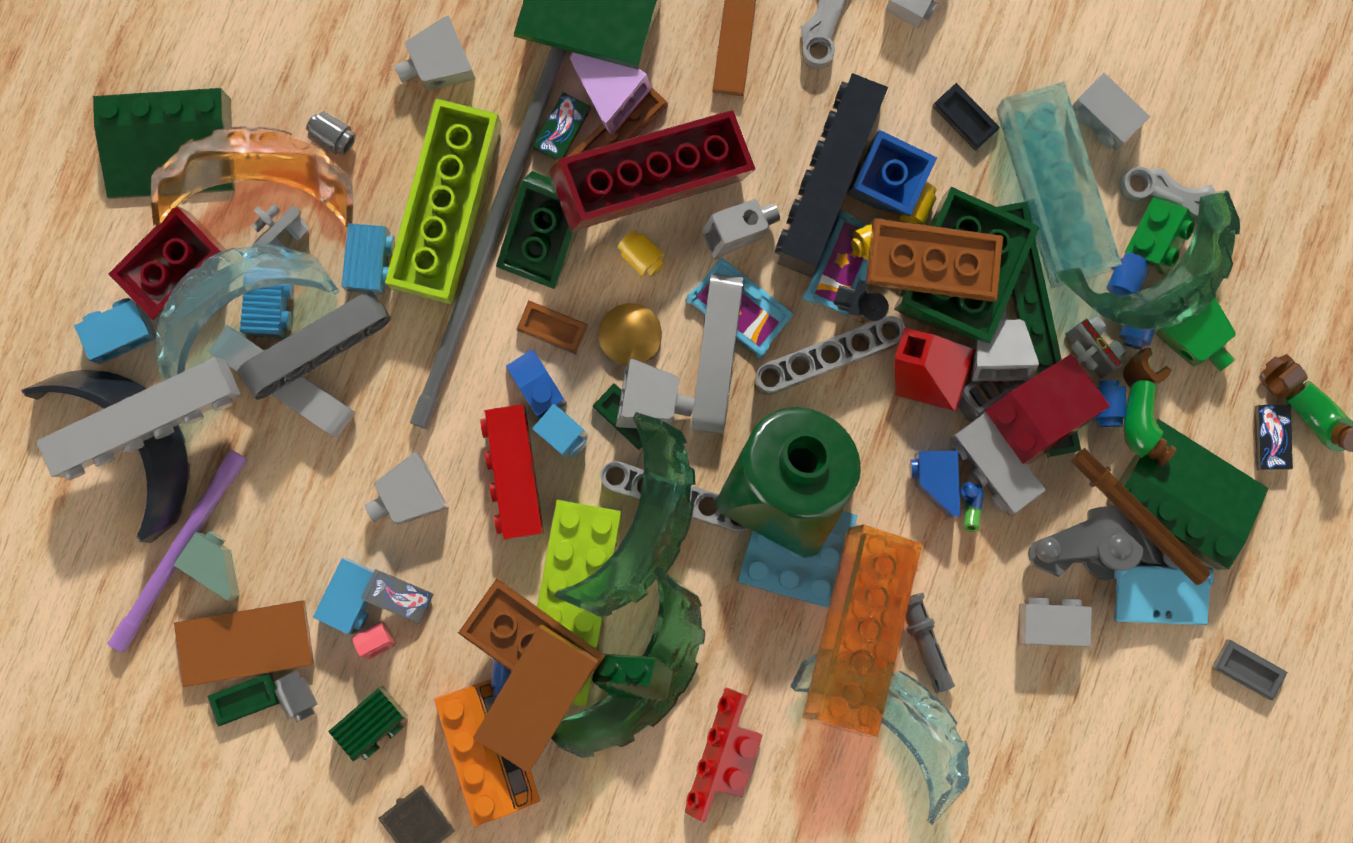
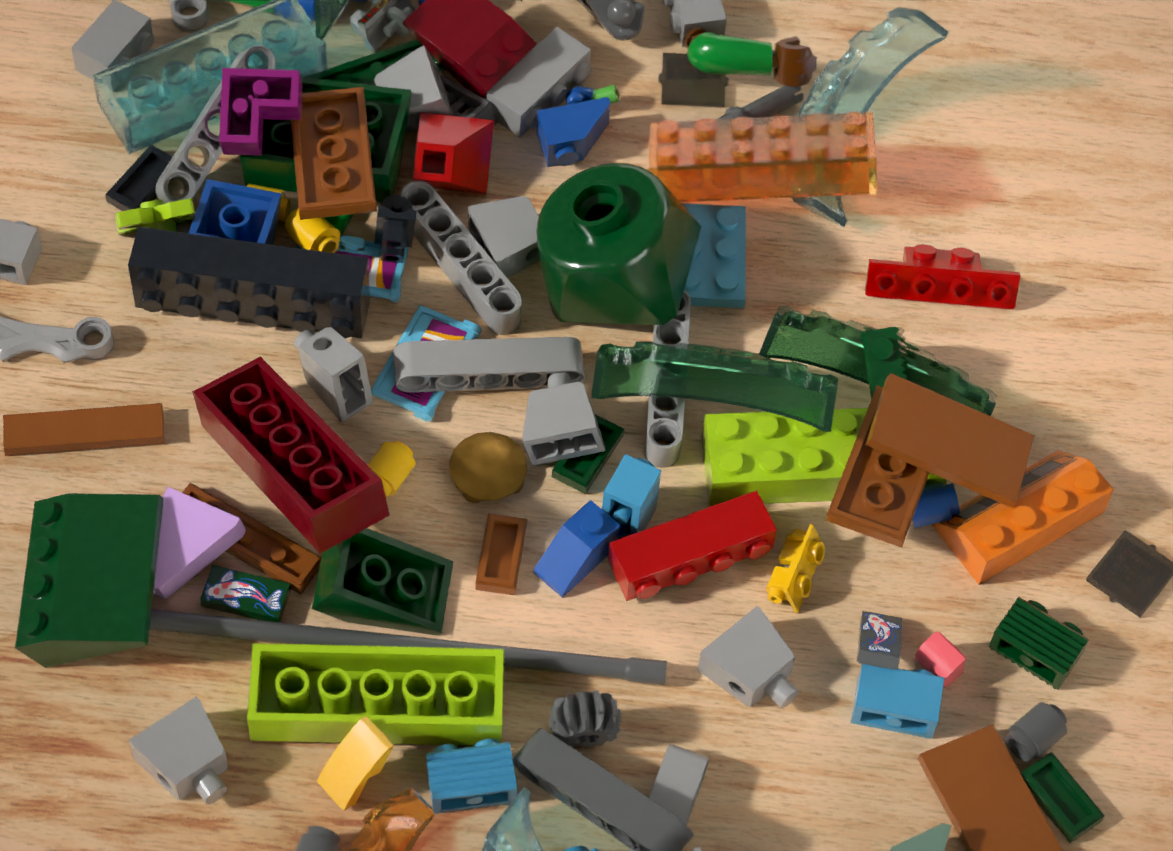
camera: 110 degrees left, 25 degrees down
none -> lime plant [115,198,195,235]
none -> light grey beam [156,45,276,204]
none -> magenta brick [219,68,303,156]
none -> yellow slope [317,716,394,811]
none -> light grey torso [468,196,540,278]
none -> dark grey gear [549,690,621,749]
none -> clear smoke piece [658,52,729,108]
none -> green piece [684,28,817,87]
none -> yellow hinge [766,524,825,613]

